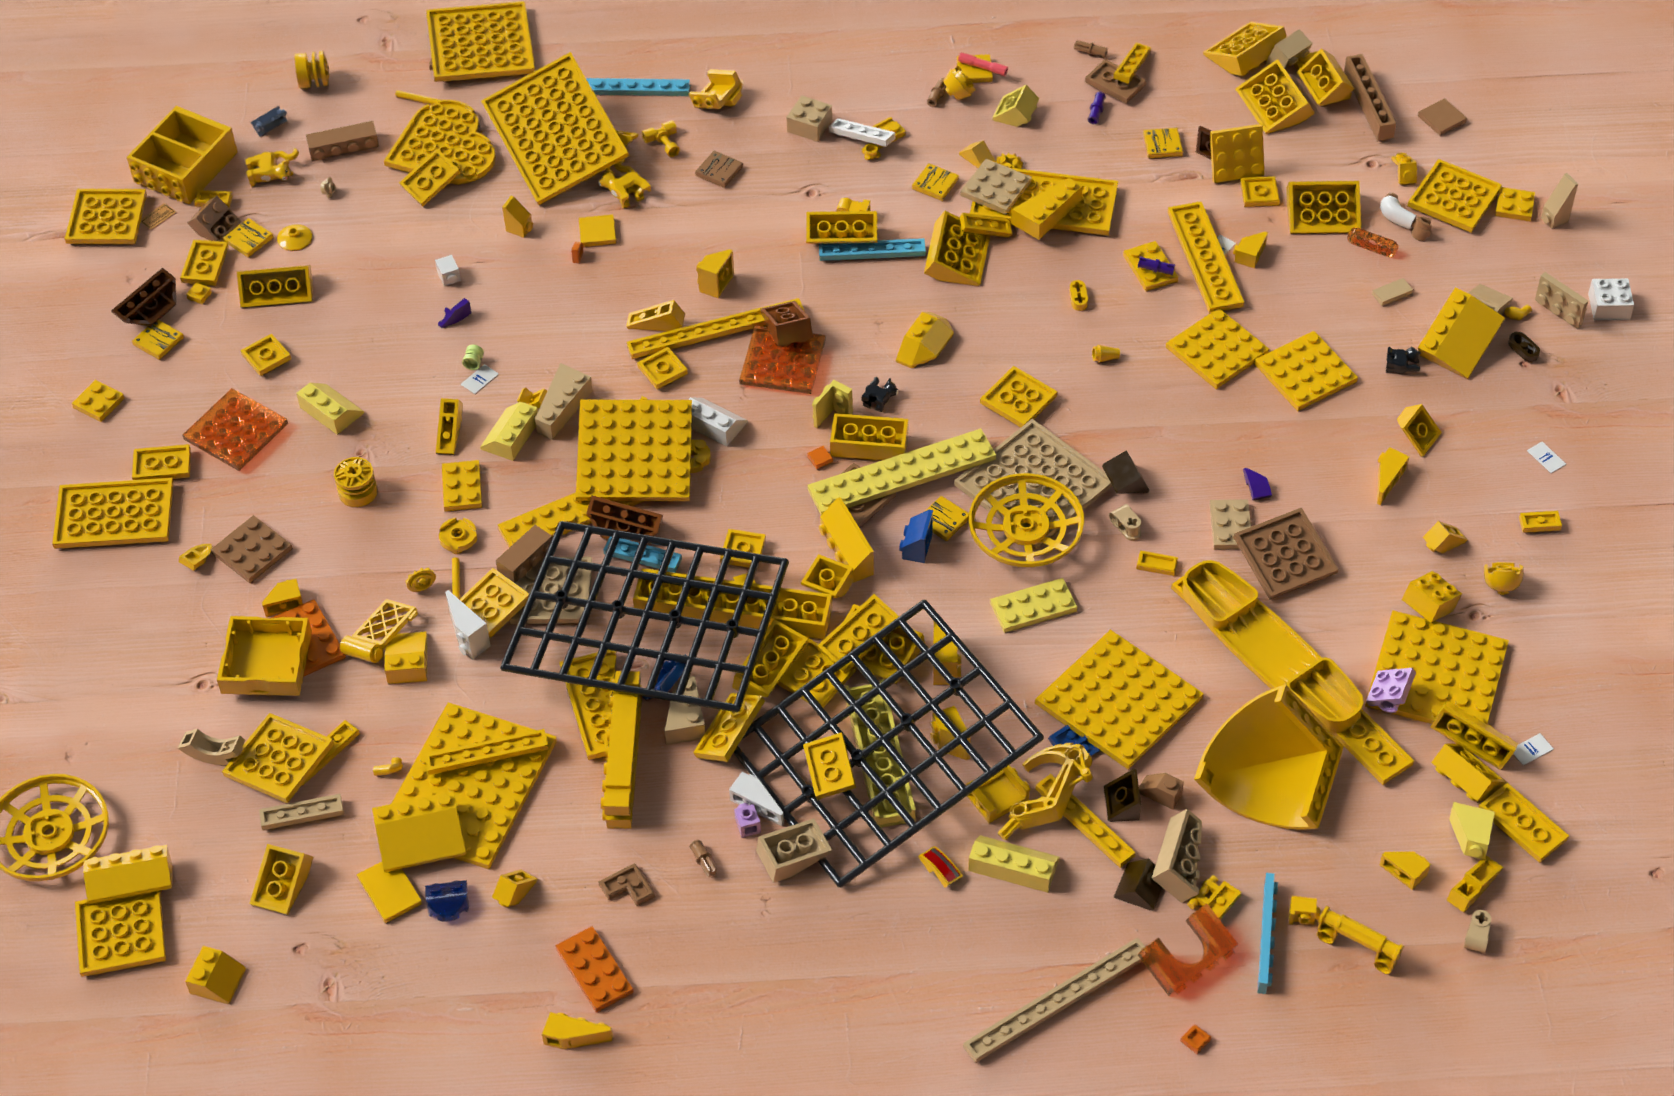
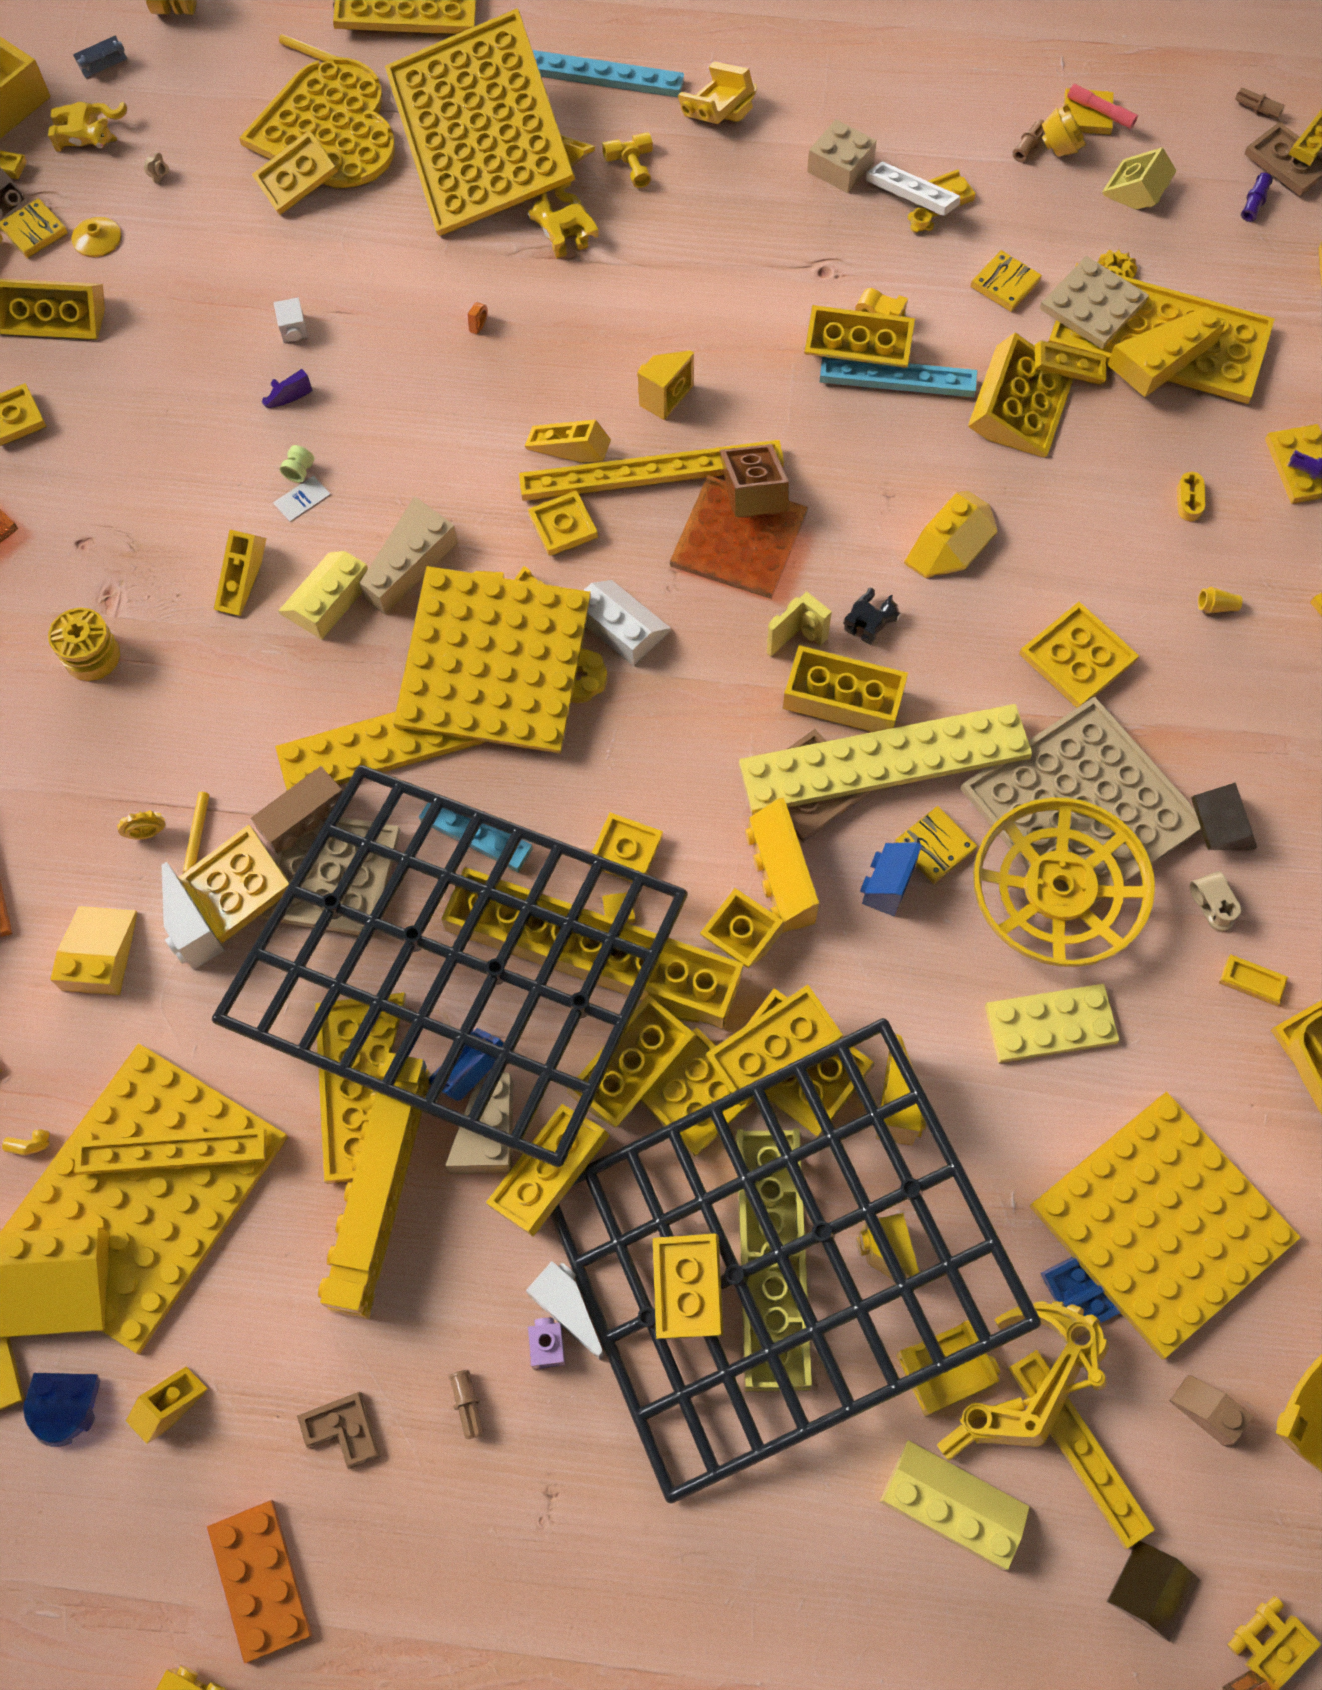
camera: 10 degrees right, 15 degrees up
light yellow slope [296,383,364,435] -> none
medium nougat brick [306,121,379,161] -> none
yellow piece [340,599,418,663] -> none
yellow plate [439,518,477,554] -> none
yellow plate [442,460,482,512] -> none
yellow slope [502,196,533,238] -> none
yellow bracket [517,387,547,409] -> none
yellow tile [578,214,616,247] -> none
dark orange wedge [586,495,663,543] -> none
medium nougat tile [695,150,743,188] -> none
tan slope [756,818,832,883] -> none
orange tile [807,446,833,469] -> none
slope [918,846,963,888] -> none
yellow slope [959,140,996,168] -> none
dark brown slope [1104,769,1141,822] -> none
tan wedge [1152,809,1202,903] -> none

